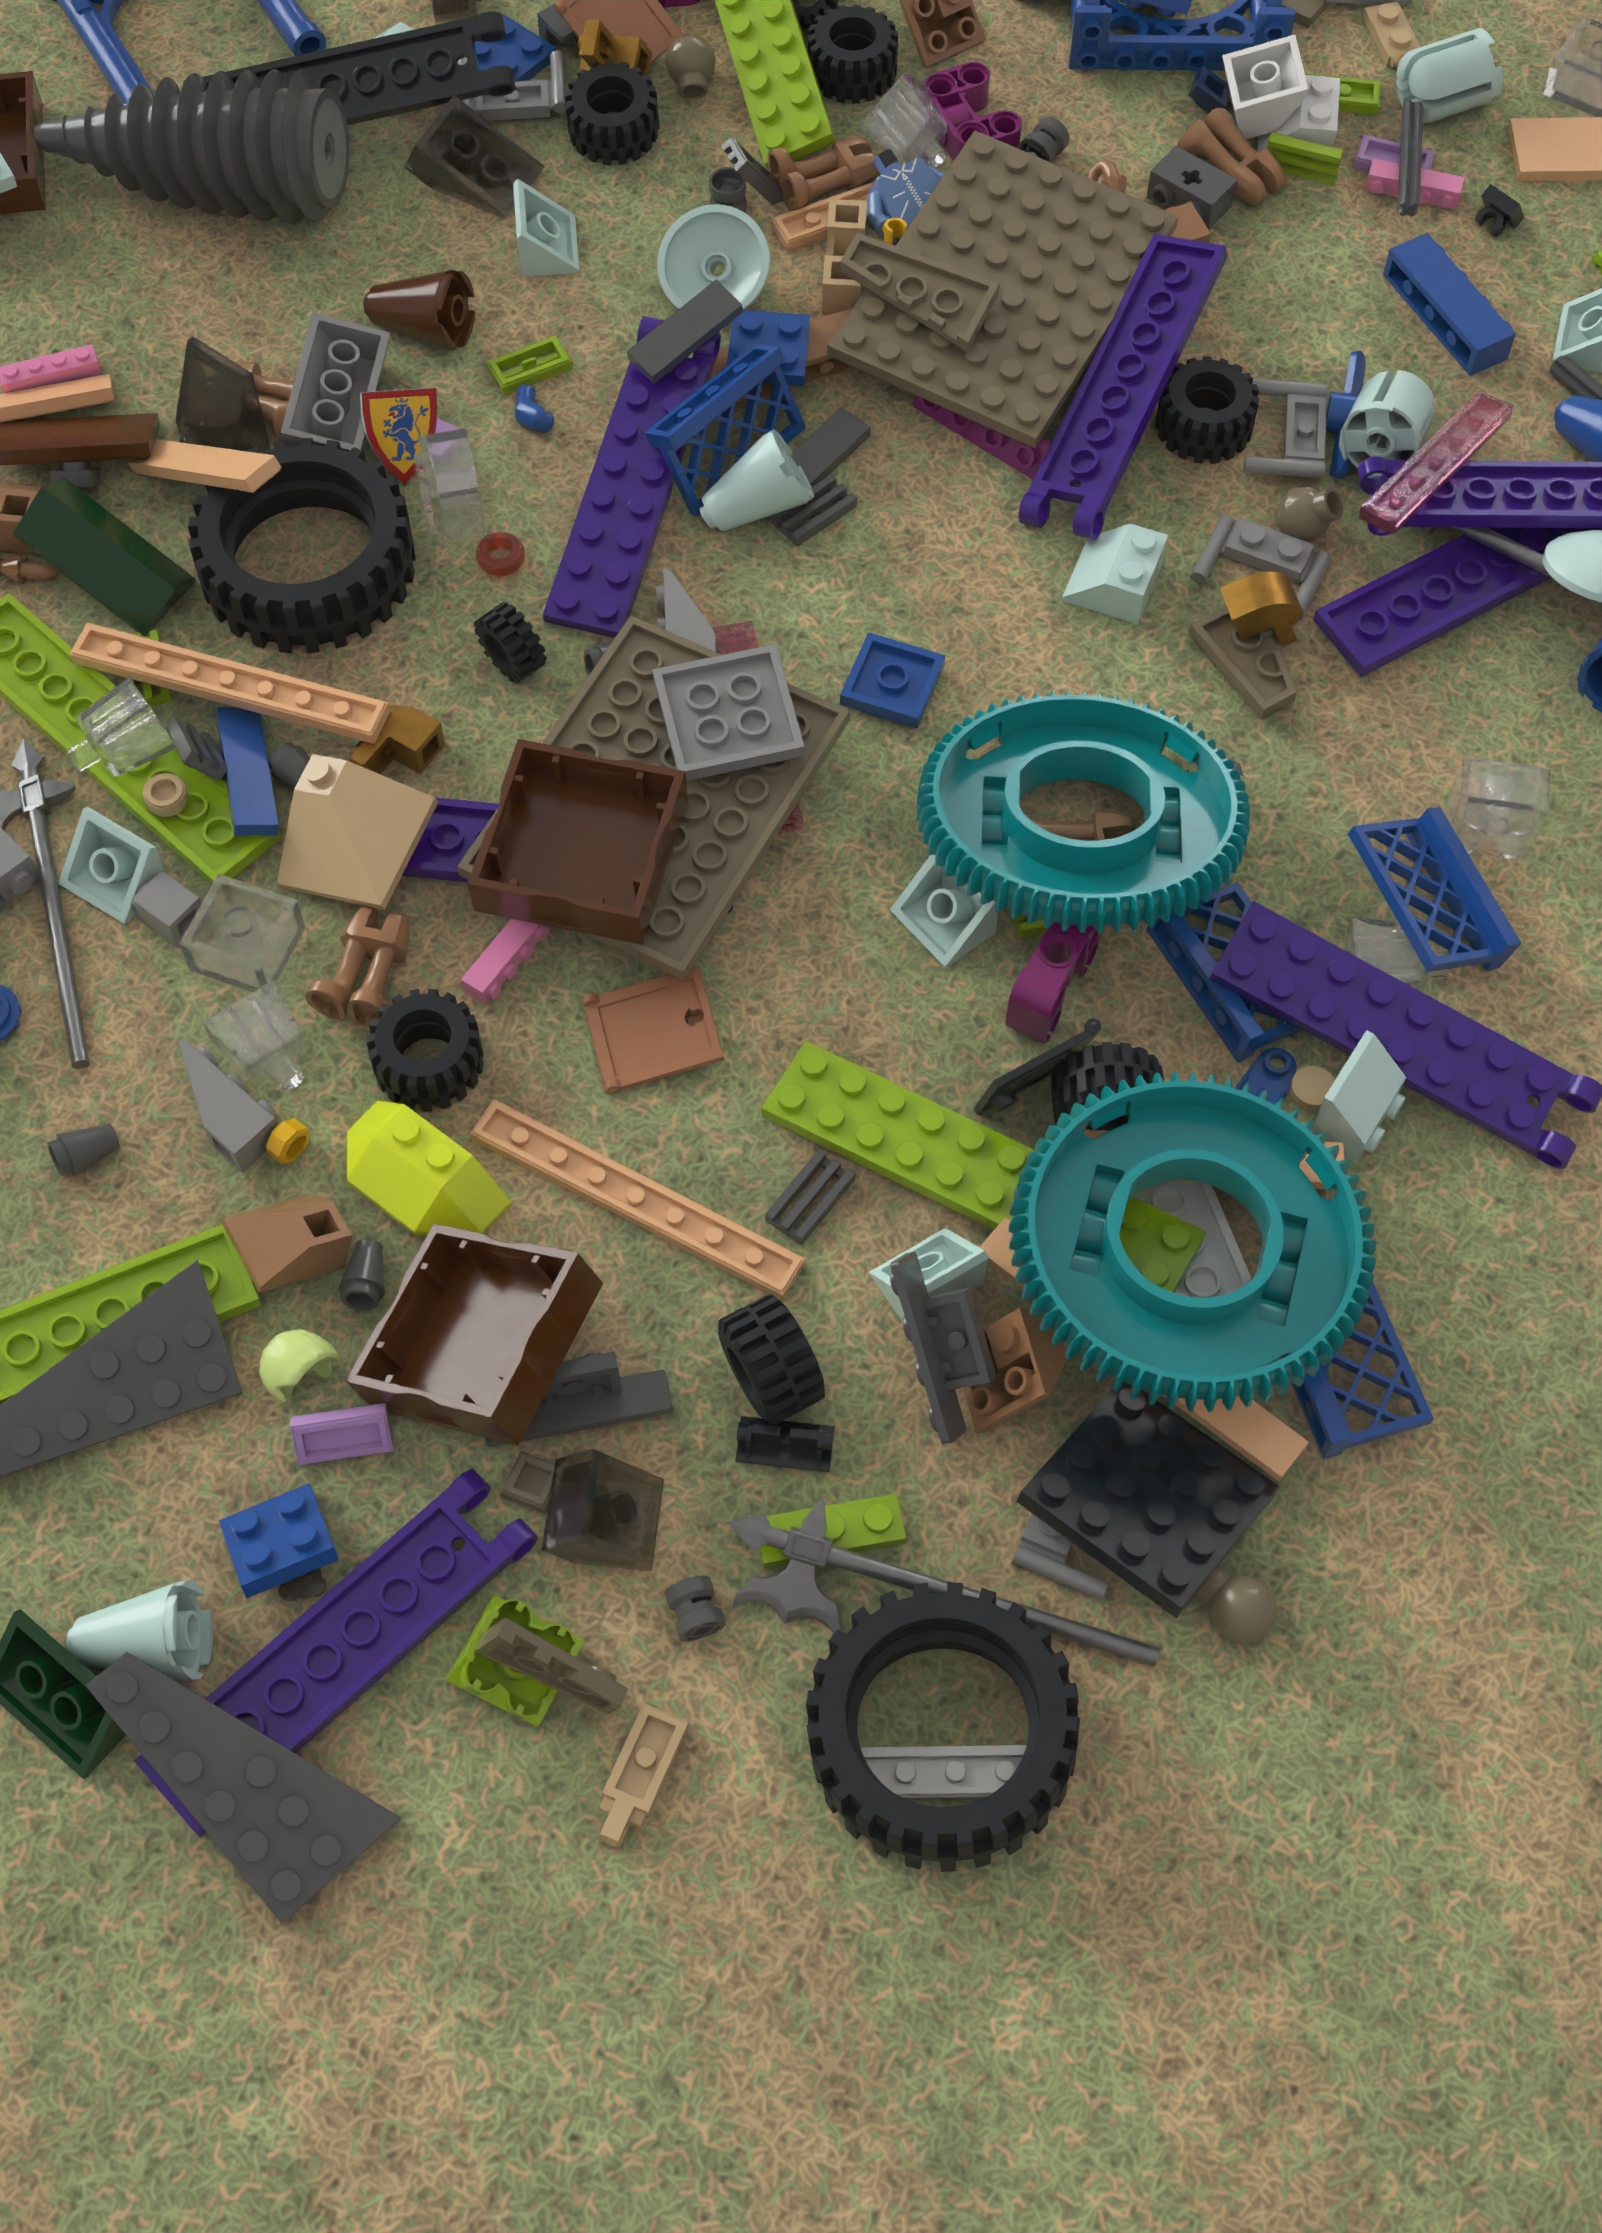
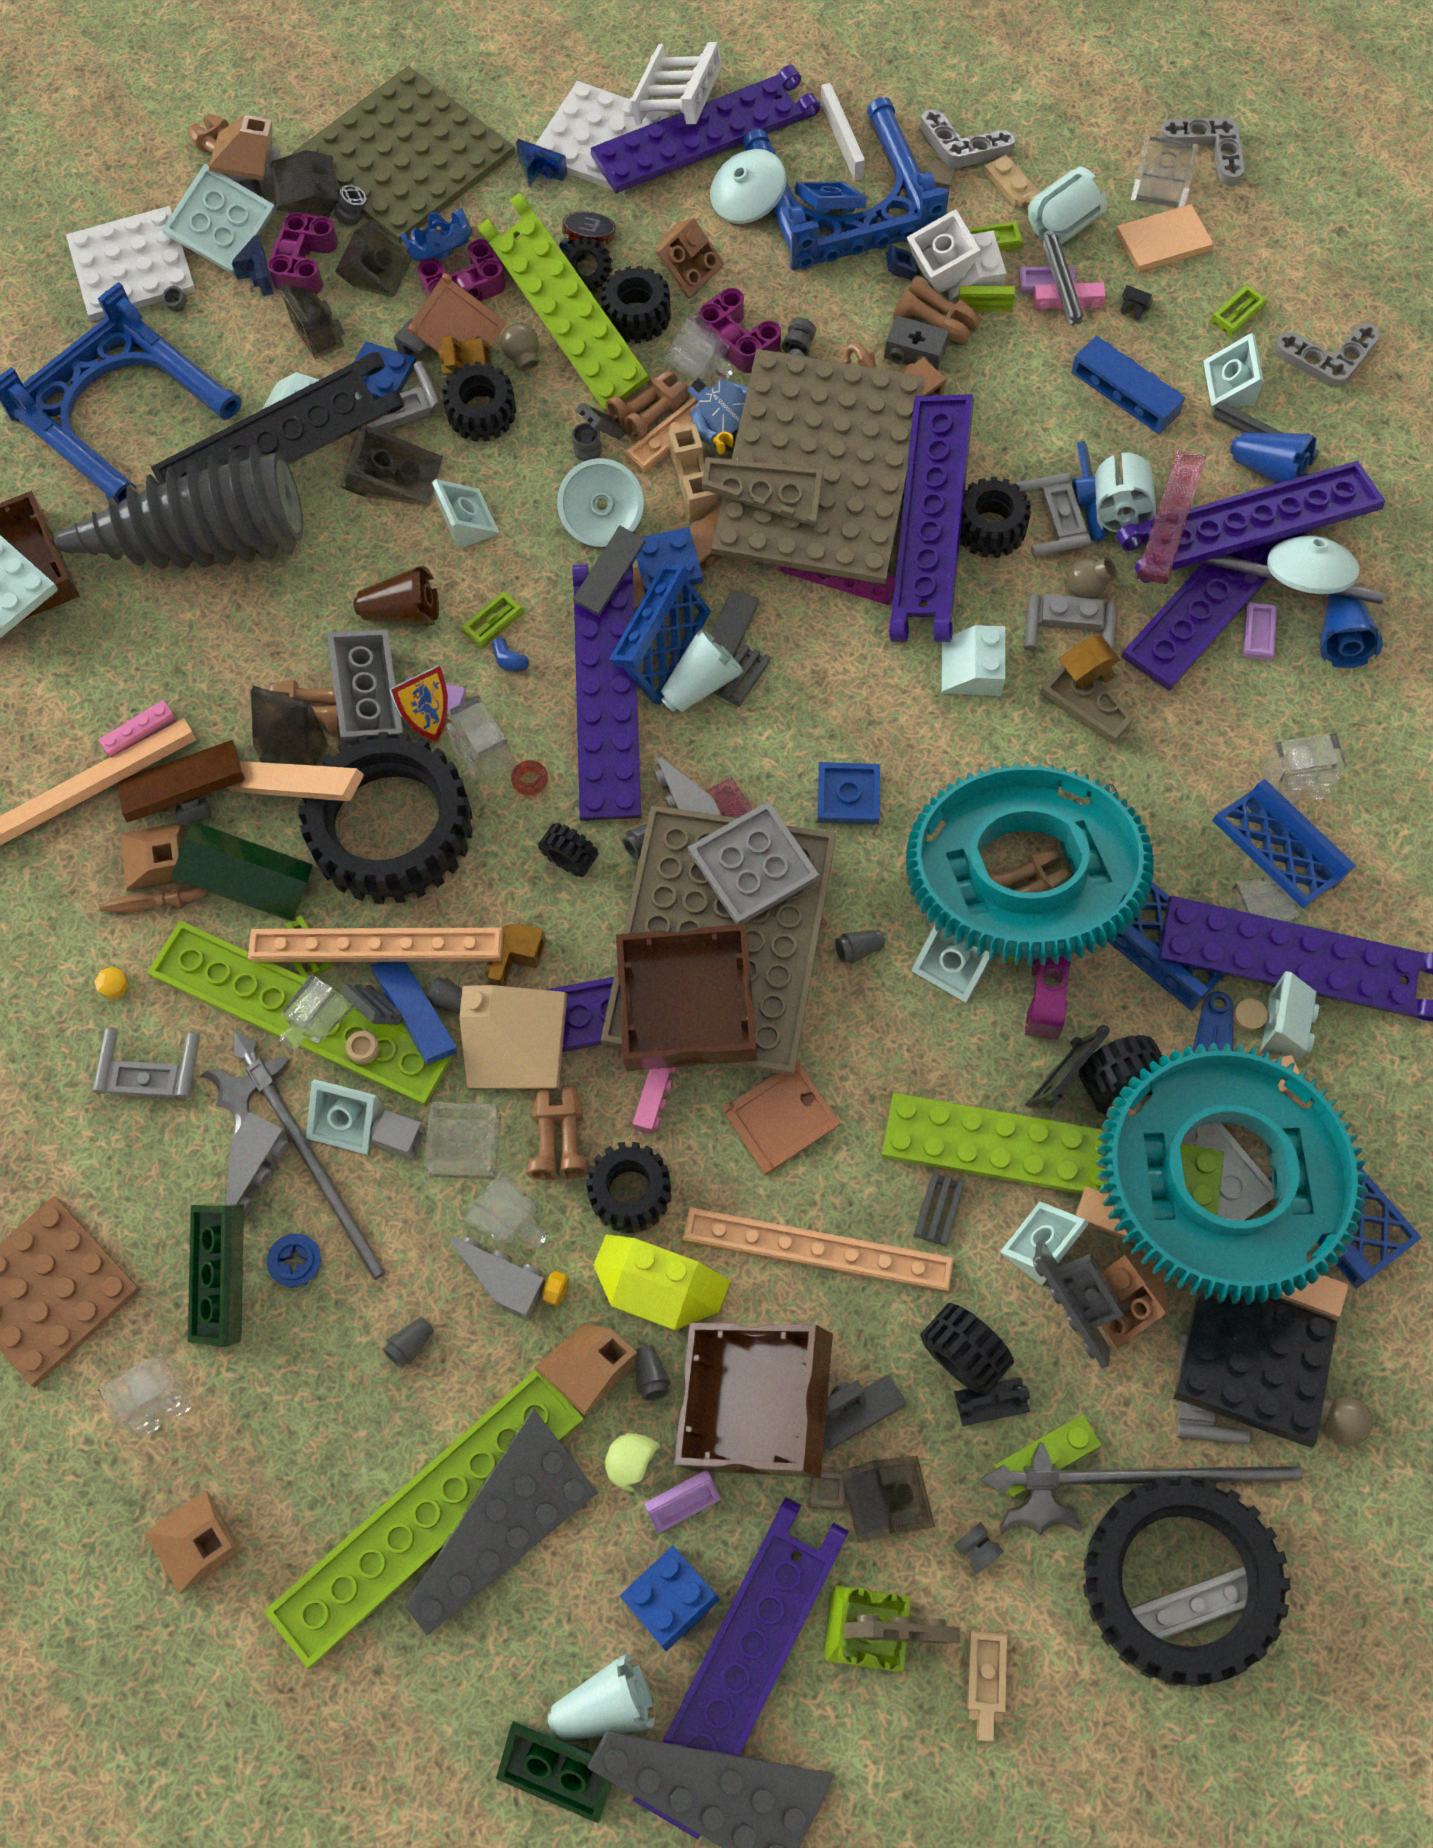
camera: 15 degrees left, 5 degrees up
none -> dark grey cone [835,930,885,964]
none -> lavender tile [1242,602,1277,661]

